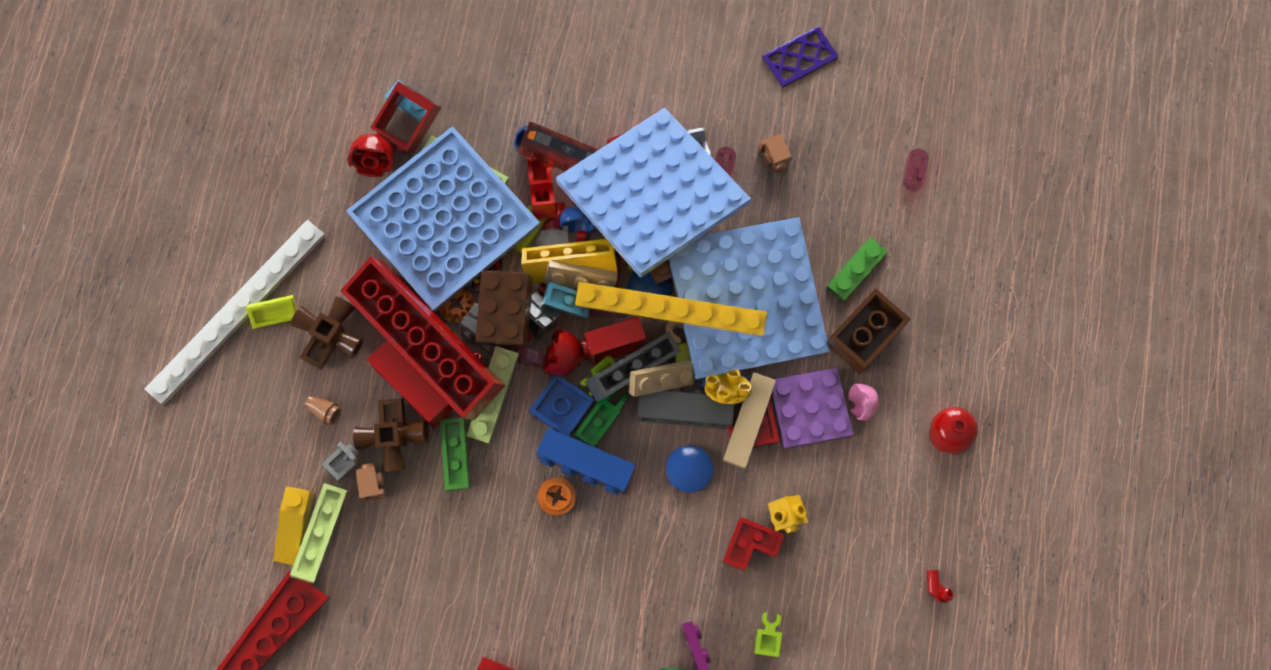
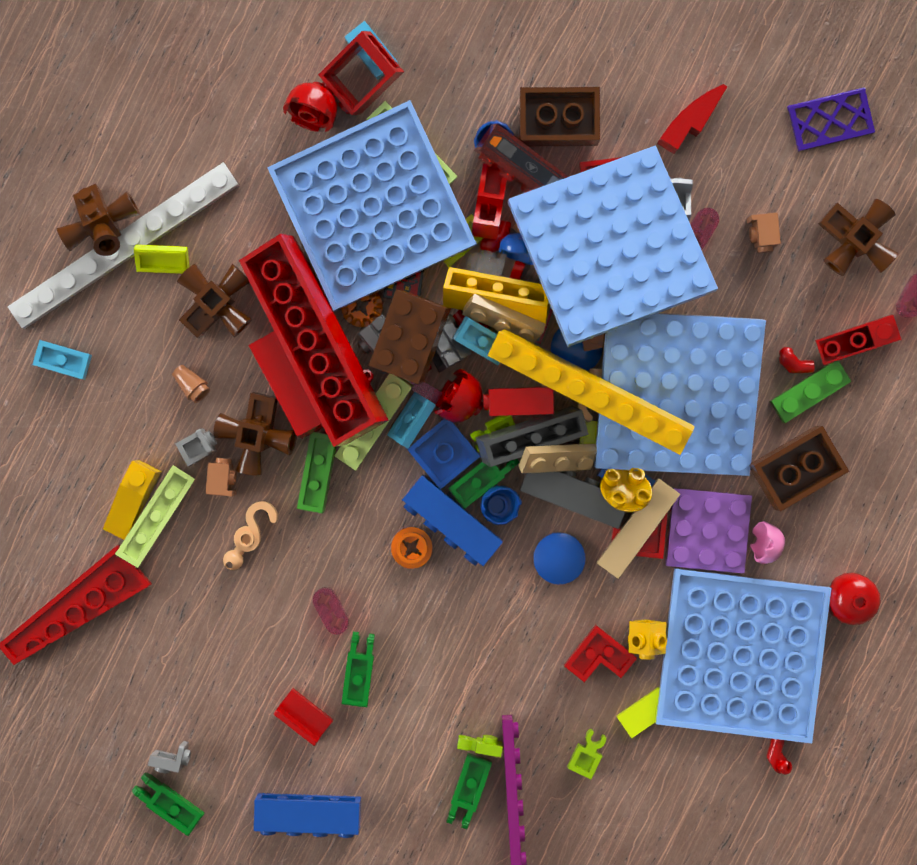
camera: 20 degrees right, 15 degrees up
none -> medium azure plate [32,340,92,380]
none -> reddish brown brick [57,183,140,256]
none -> light nougat piece [223,501,278,570]
none -> clear pink beam [313,587,349,635]
none -> green hinge [341,631,375,708]
none -> medium azure plate [387,392,436,449]
none -> lime plate [457,735,503,757]
none -> blue hair [481,486,522,525]
none -> reddish brown brick [519,87,600,147]
none -> neon yellow tile [617,687,660,738]
none -> light blue plate [655,568,831,743]
none -> red slope [657,84,728,154]
none -> red arm [779,347,815,374]
none -> red slope [815,314,902,365]
none -> reddish brown brick [818,199,899,276]

